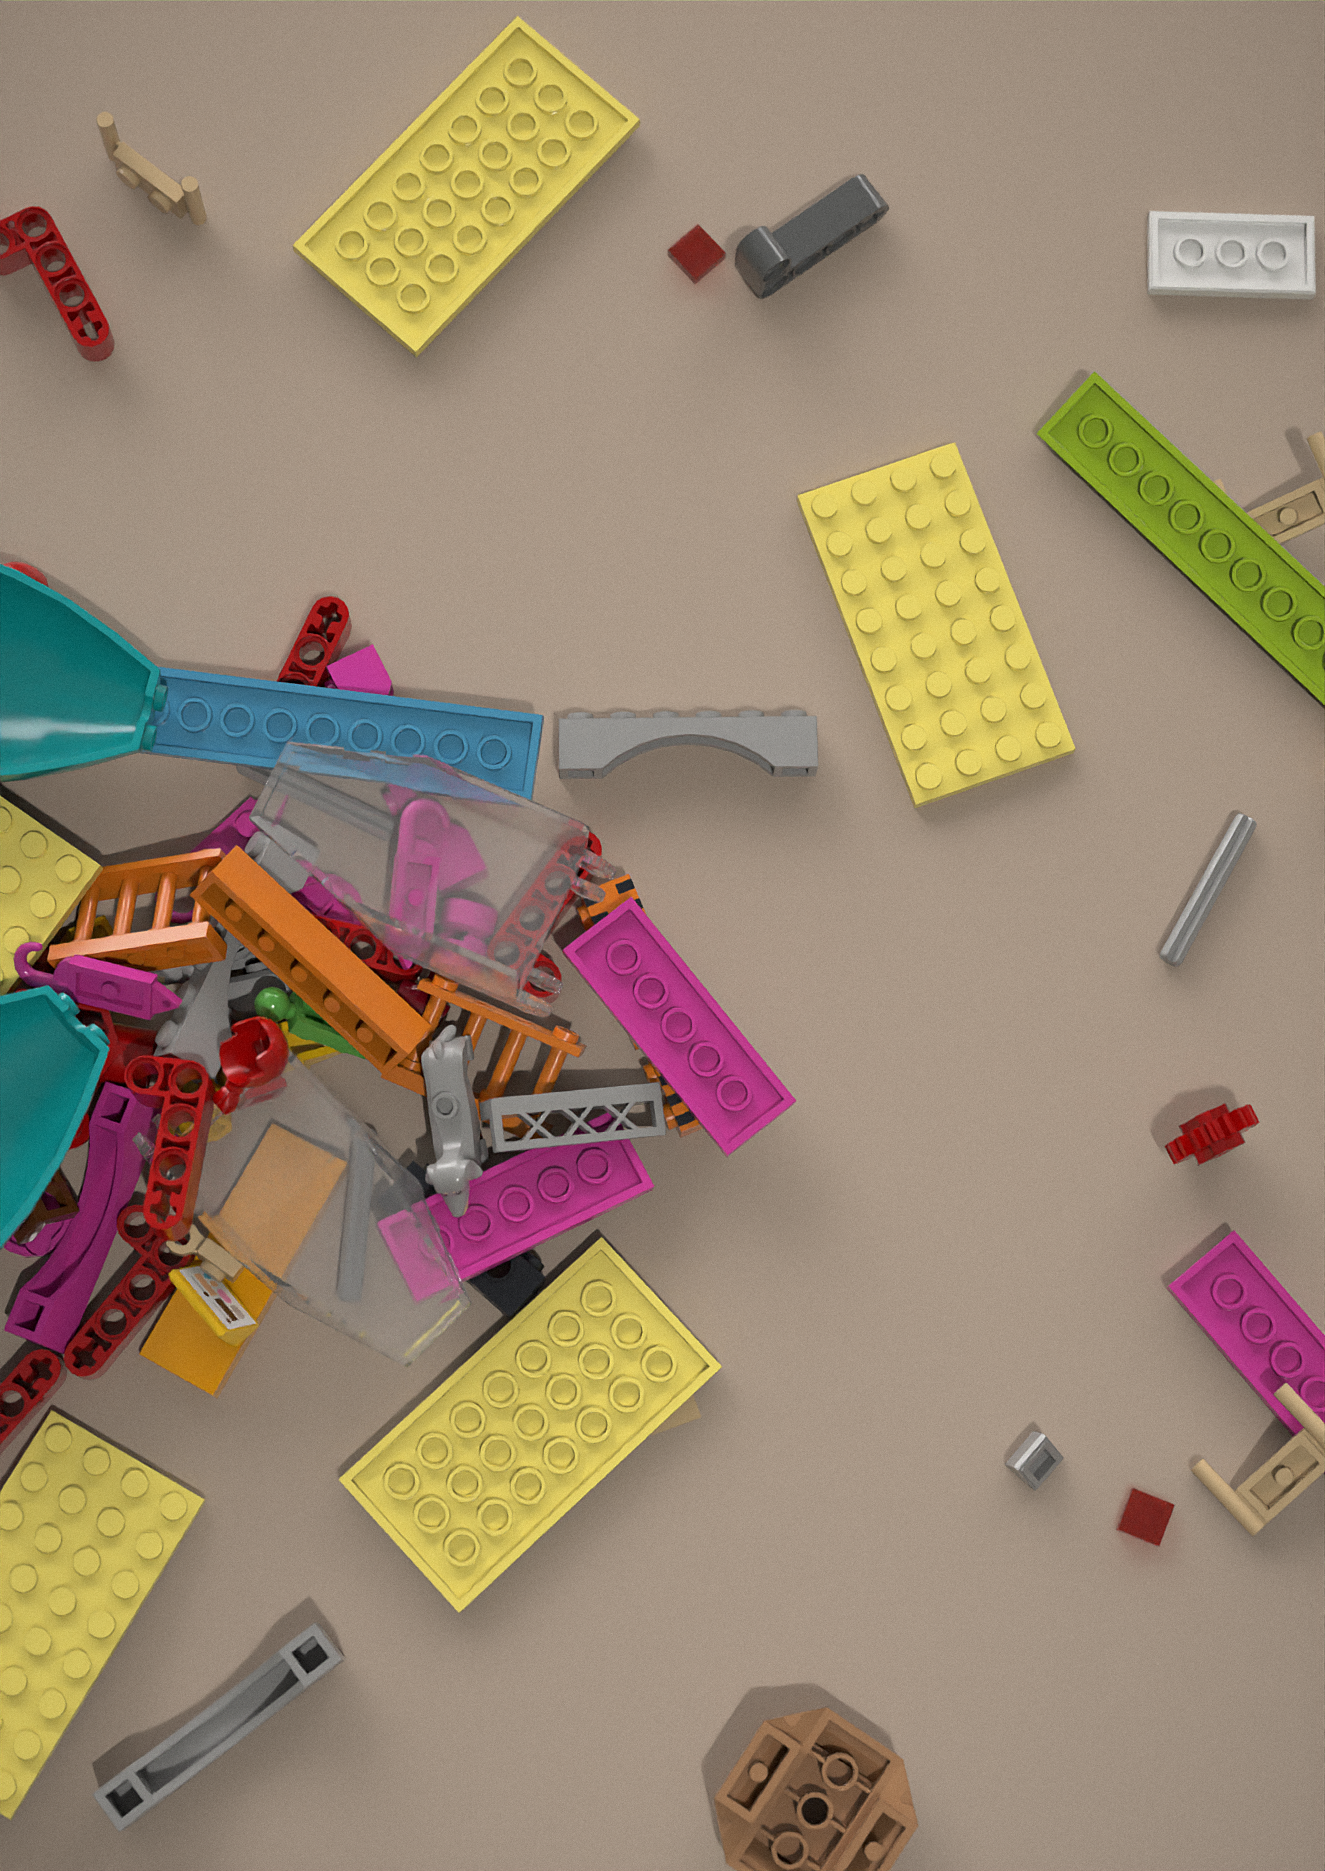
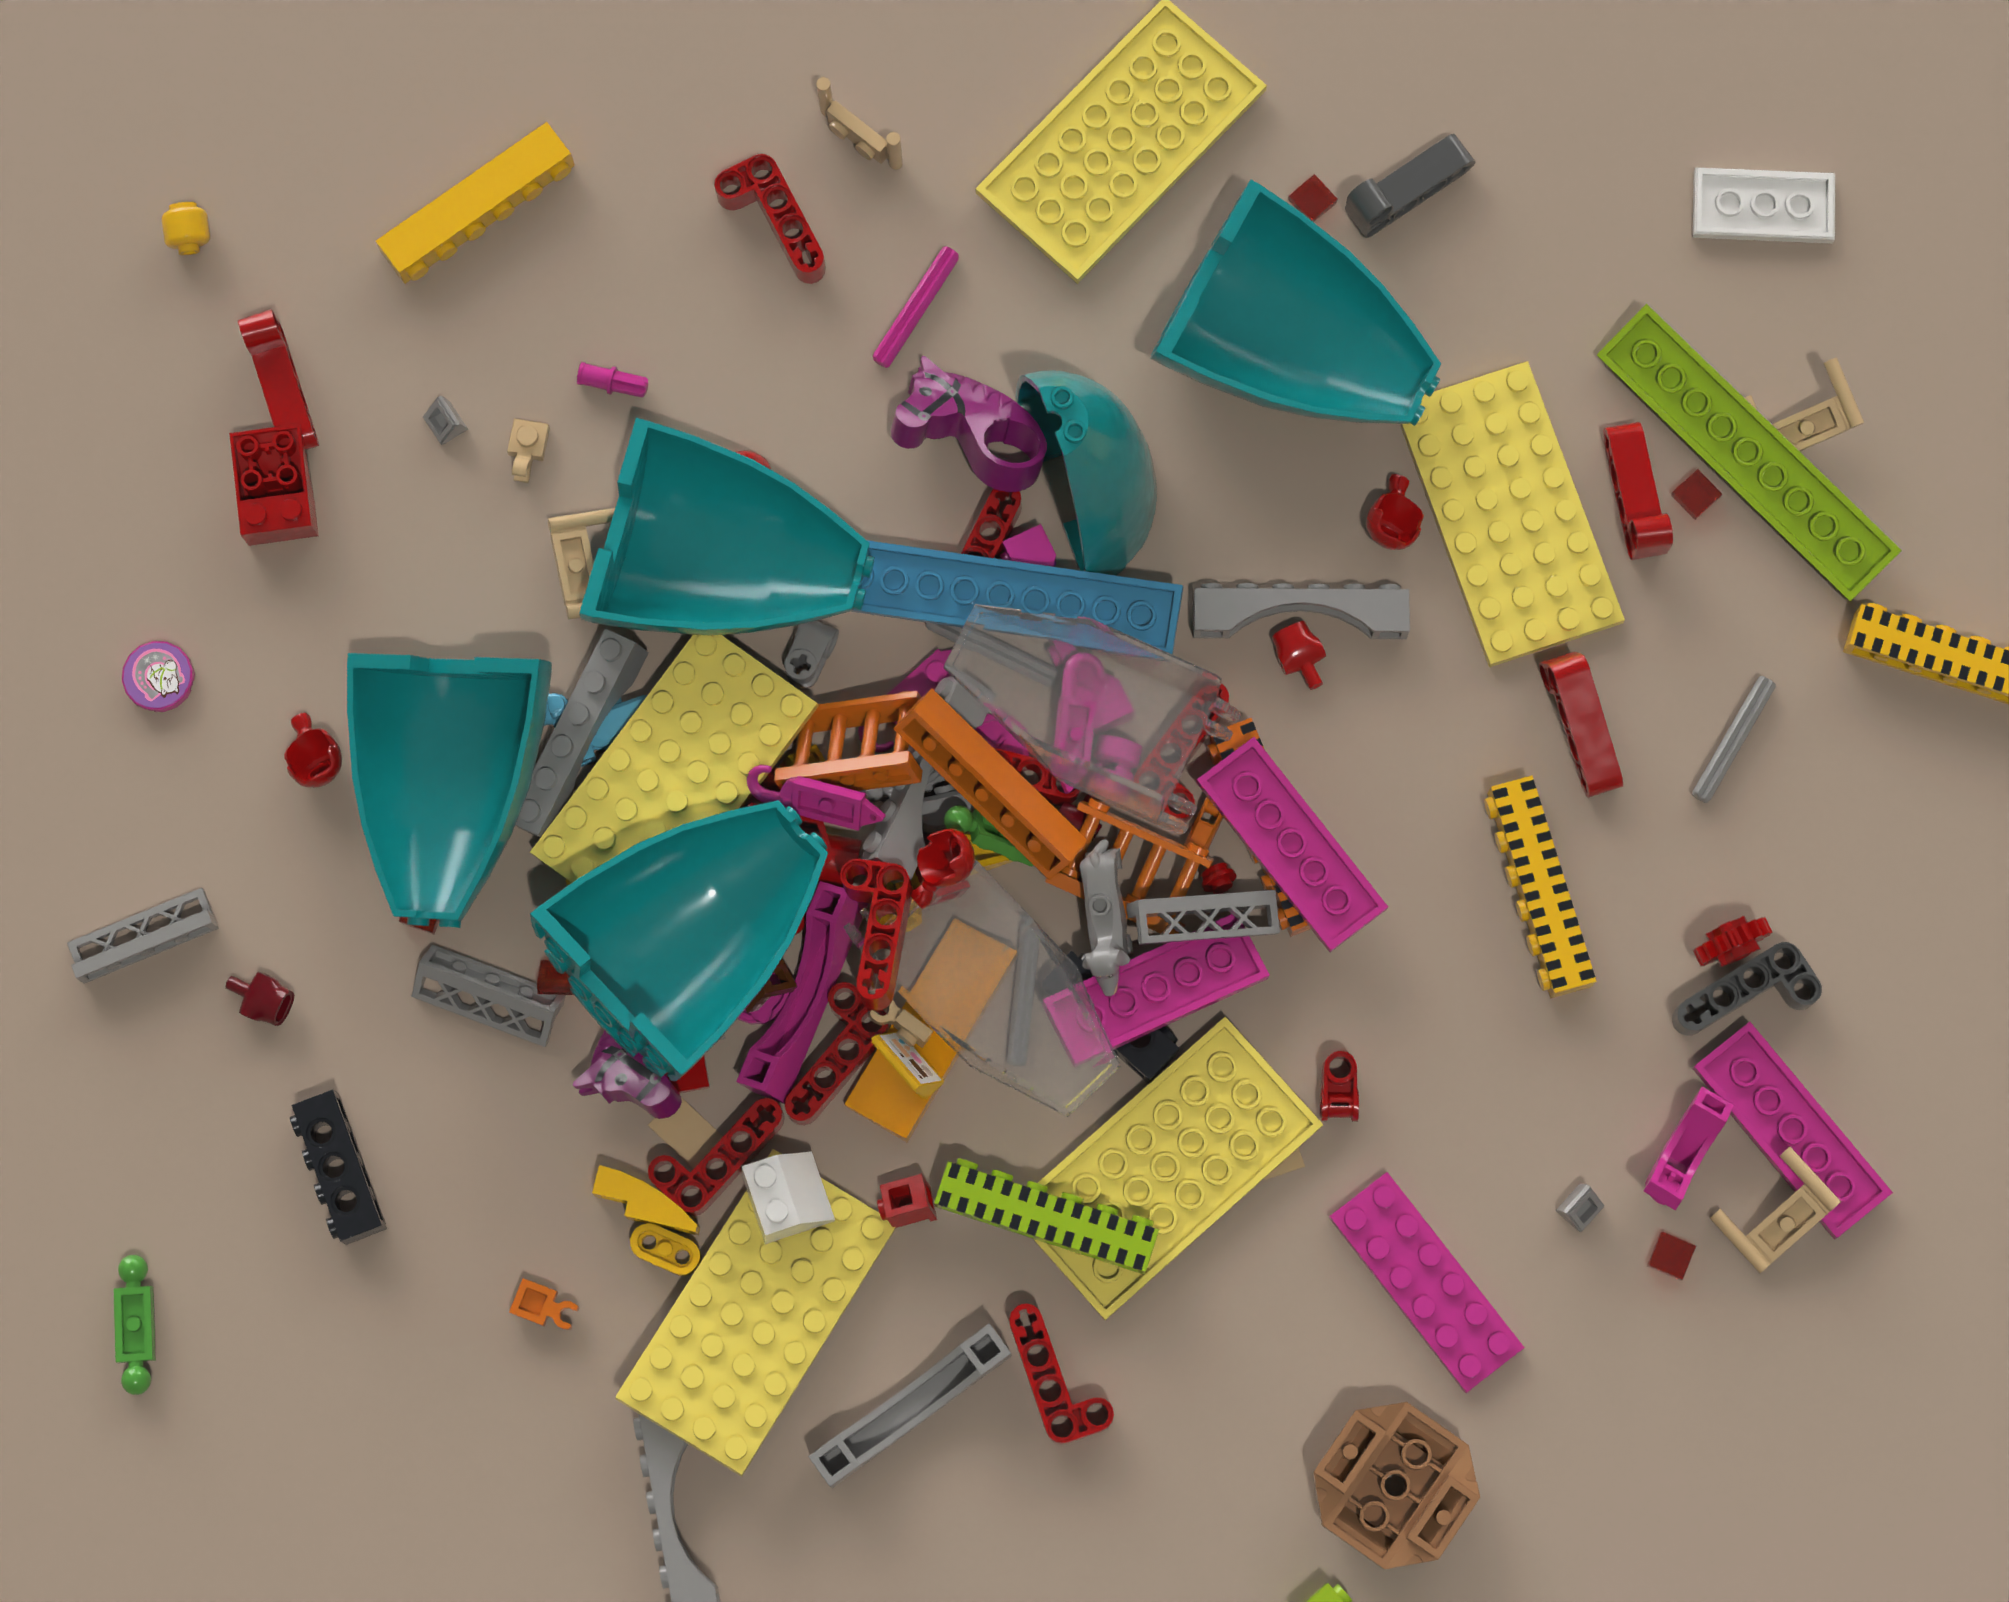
camera: 10 degrees right, 0 degrees up
none -> white slope [742,1151,835,1244]
none -> light grey piece [784,621,839,690]
none -> dark pink axle [873,246,959,368]
none -> red brick [877,1173,937,1228]
none -> magenta animal [891,356,1047,492]
none -> lime brick [934,1158,1159,1275]
none -> red beam [1009,1303,1114,1445]
none -> teal panel [1015,370,1157,576]
none -> teal panel [1150,179,1441,426]
none -> orange bar [1183,797,1224,849]
none -> red plate [1201,863,1237,894]
none -> red piece [1272,621,1326,690]
none -> red piece [1320,1051,1359,1122]
none -> dark pink plate [1329,1172,1525,1394]
none -> red hair [1366,474,1424,550]
none -> yellow brick [1484,775,1597,999]
none -> red beam [1539,652,1624,798]
none -> red beam [1603,422,1673,560]
none -> dark pink arch [1643,1086,1734,1211]
none -> clear red tile [1671,469,1722,520]
none -> dark grey beam [1672,942,1822,1036]

